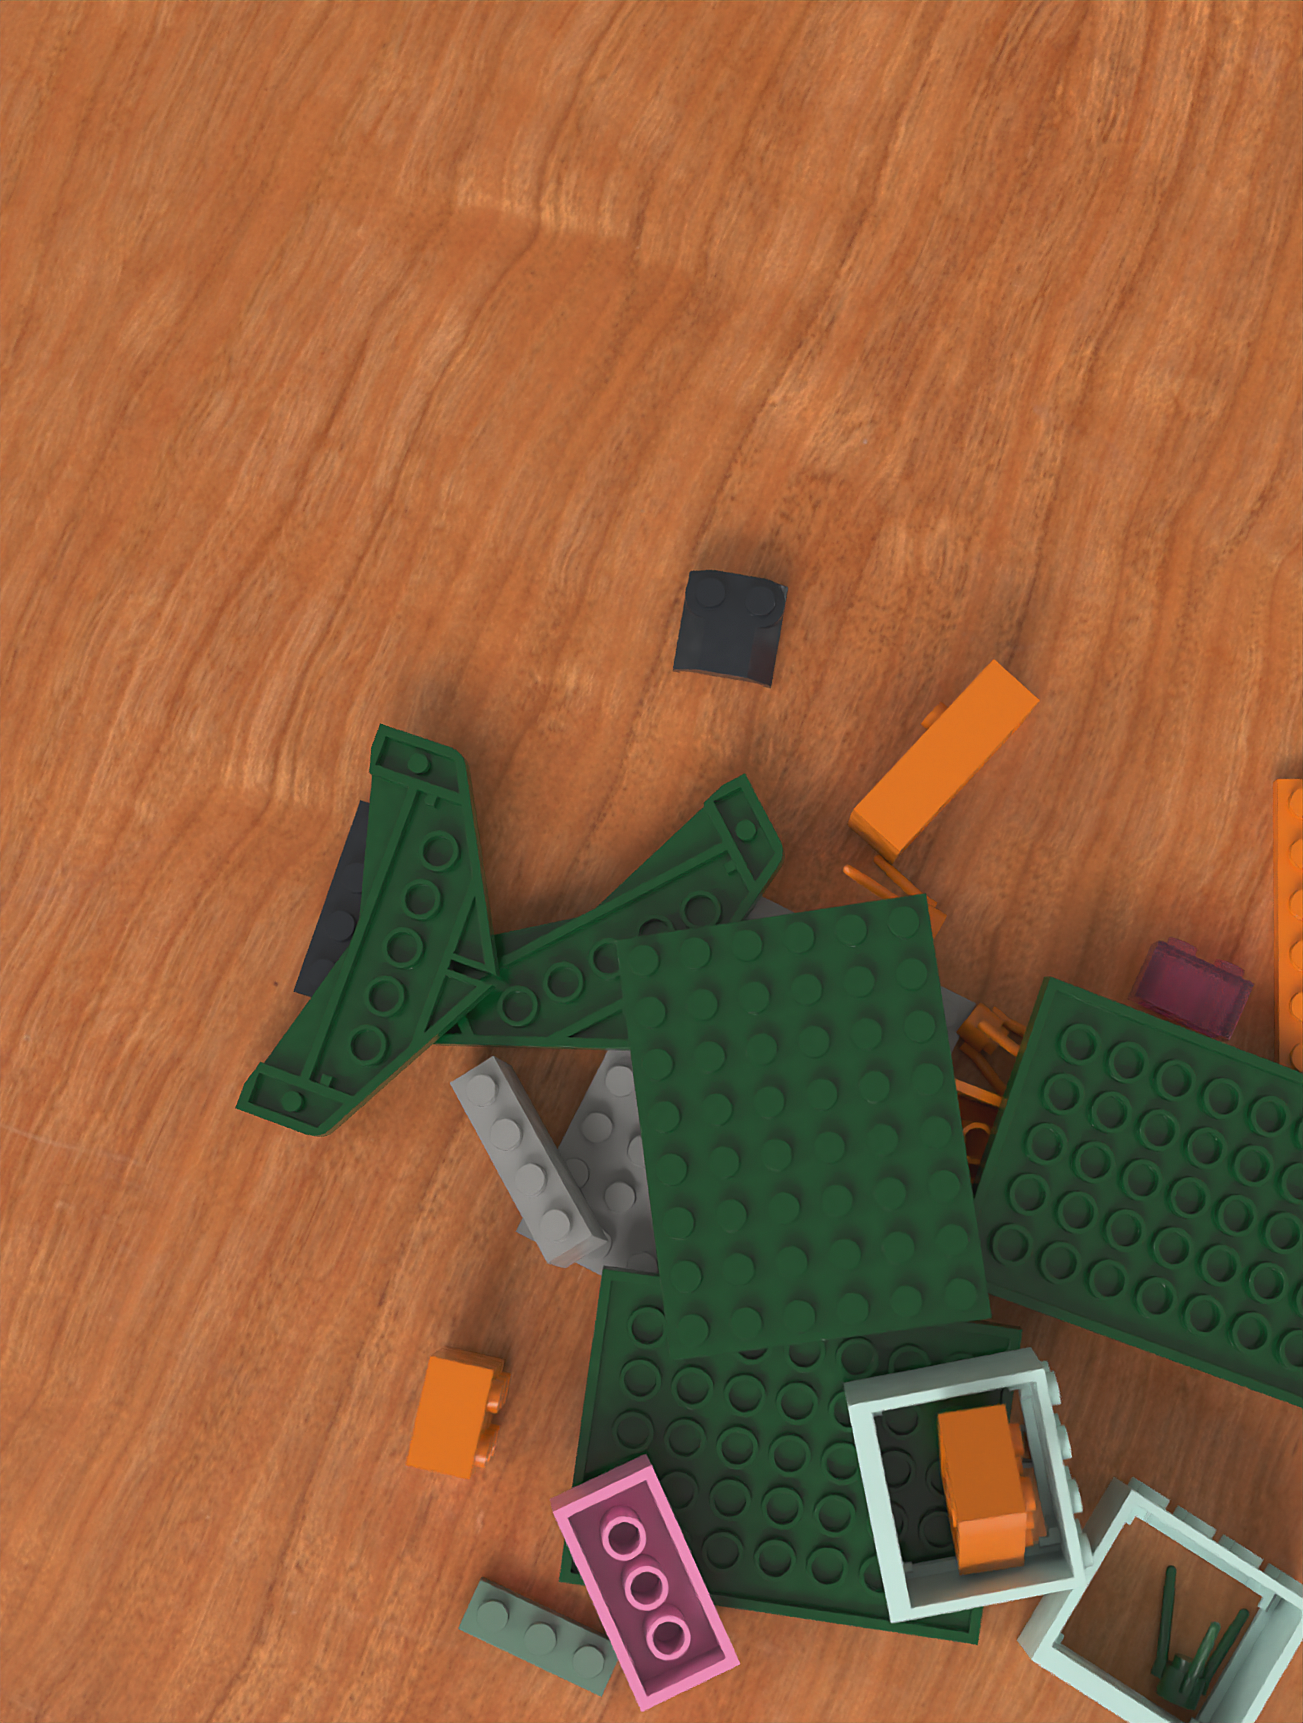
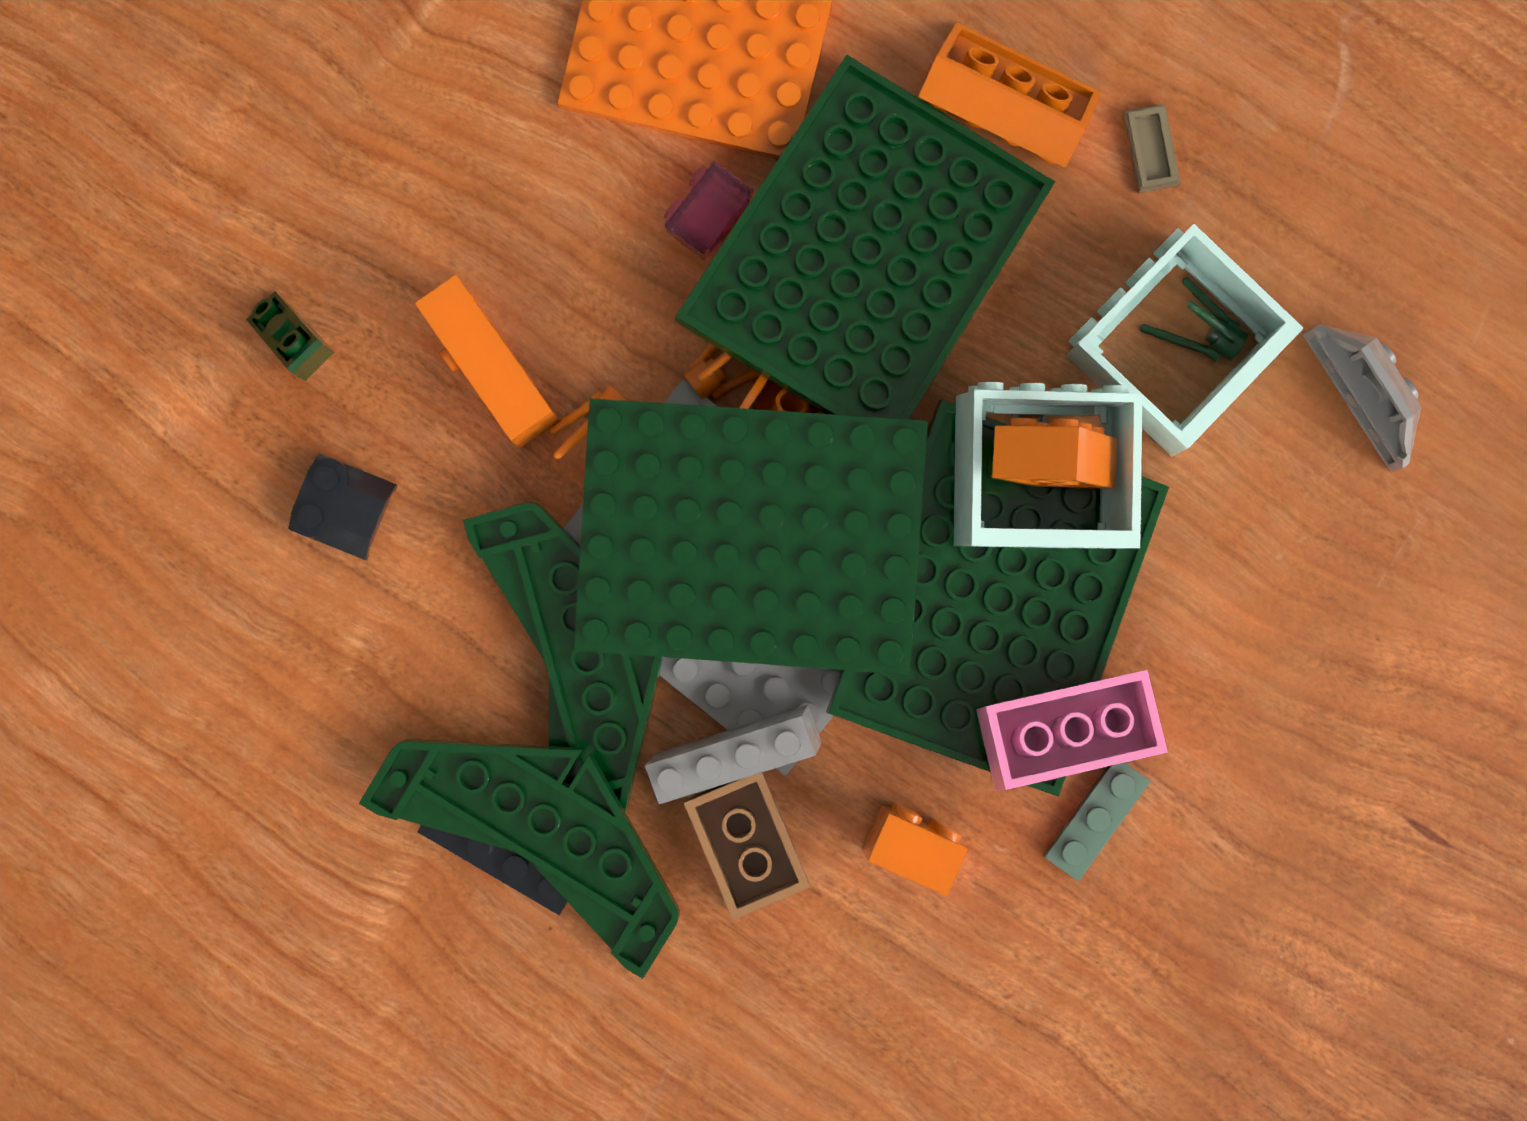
camera: 85 degrees left, 5 degrees up
none -> dark green slope [246,291,335,381]
none -> medium nougat brick [684,772,810,920]

